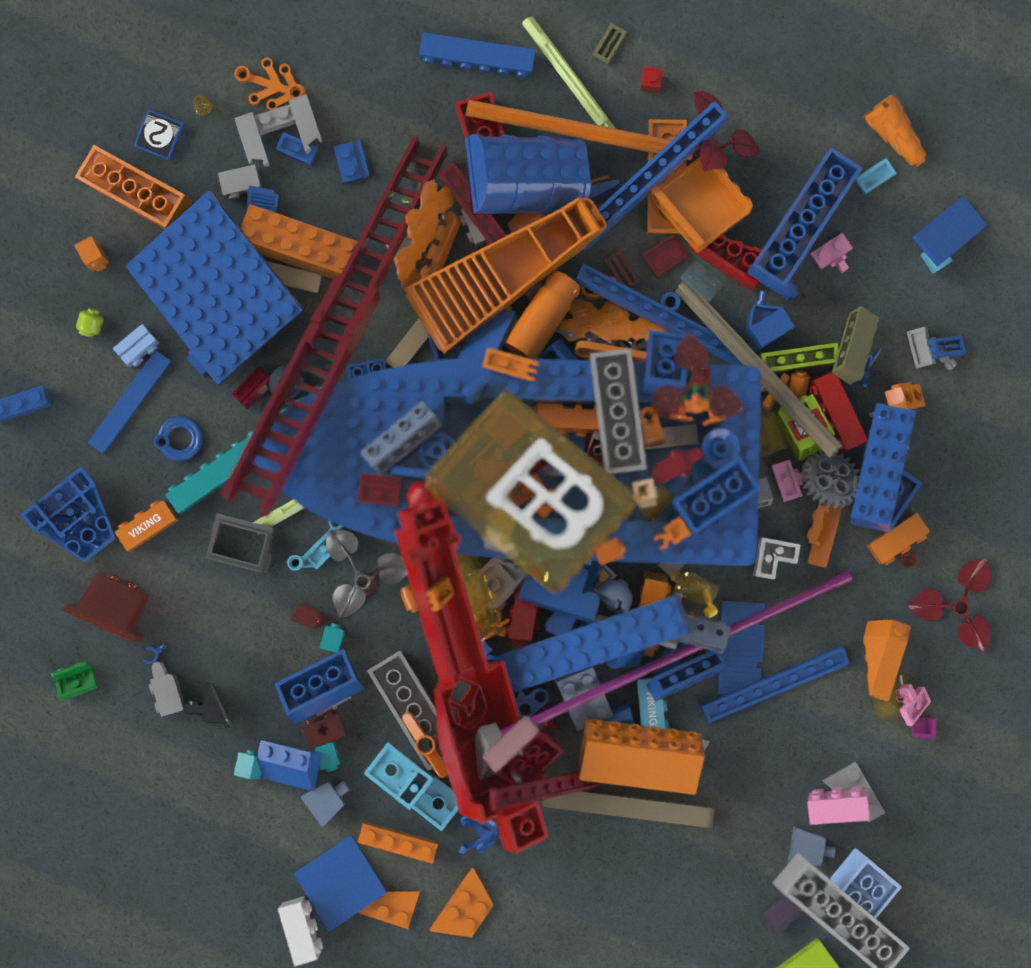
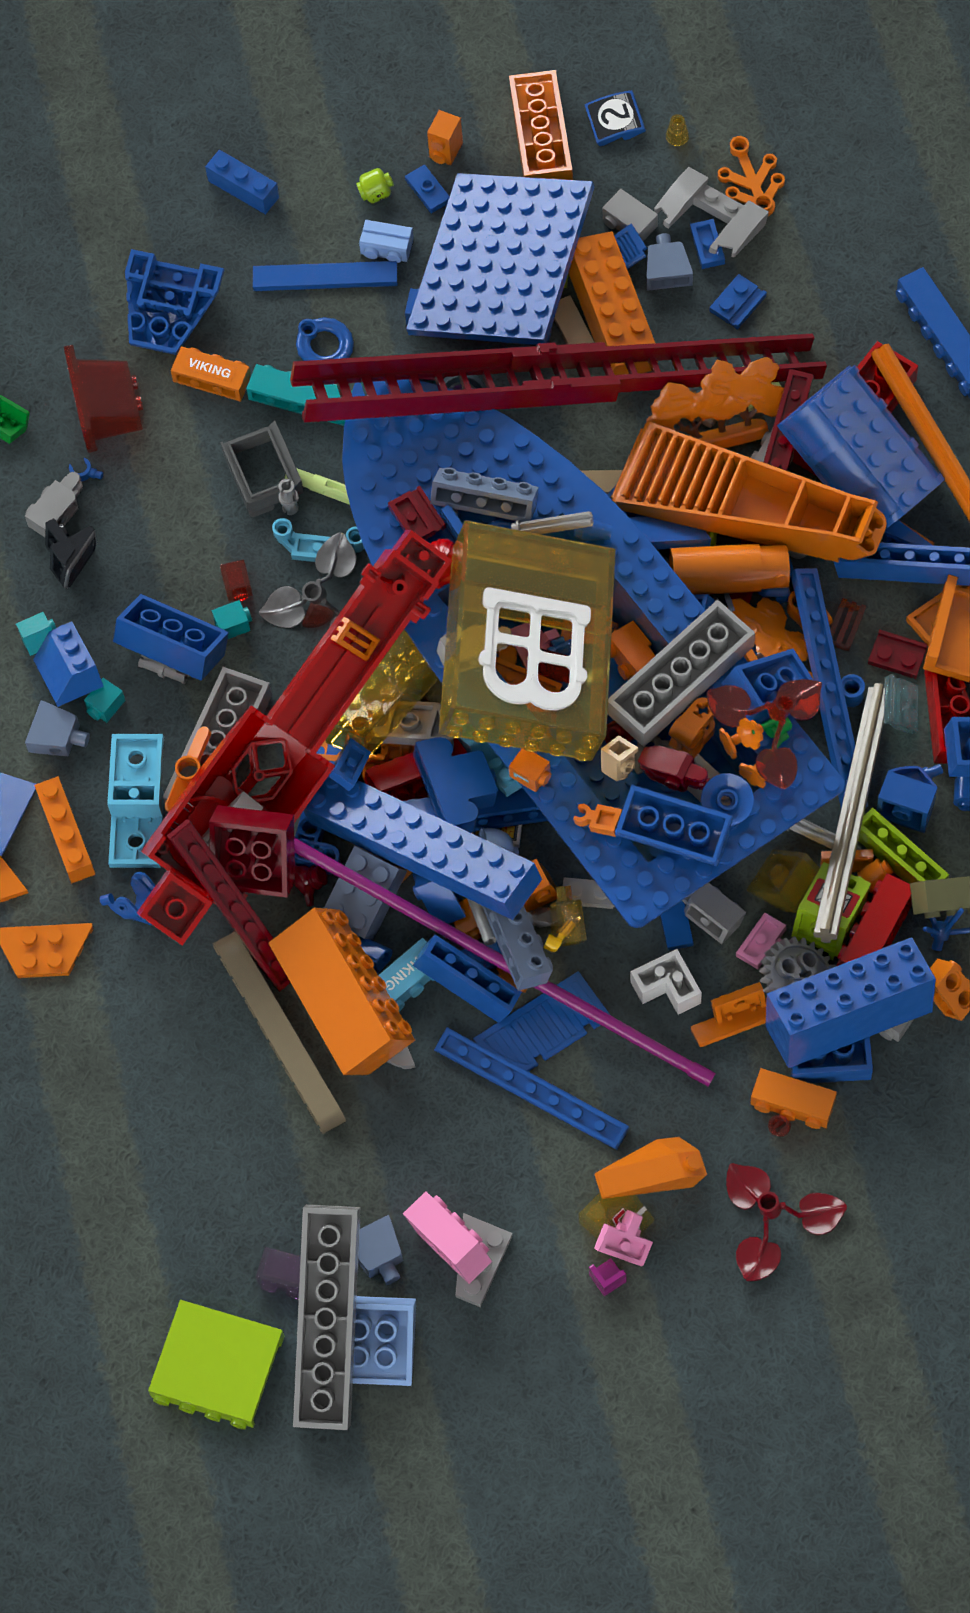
camera: 60 degrees right, 20 degrees down
clear red brick [301,711,347,749] -> none
orange hinge [482,348,539,382] -> none
none -> light grey pin [278,479,299,515]
none -> blue plate [328,738,371,791]
none -> blue plate [405,164,450,213]
none -> light grey axle [511,511,594,540]
none -> sand blue torso [647,233,693,291]

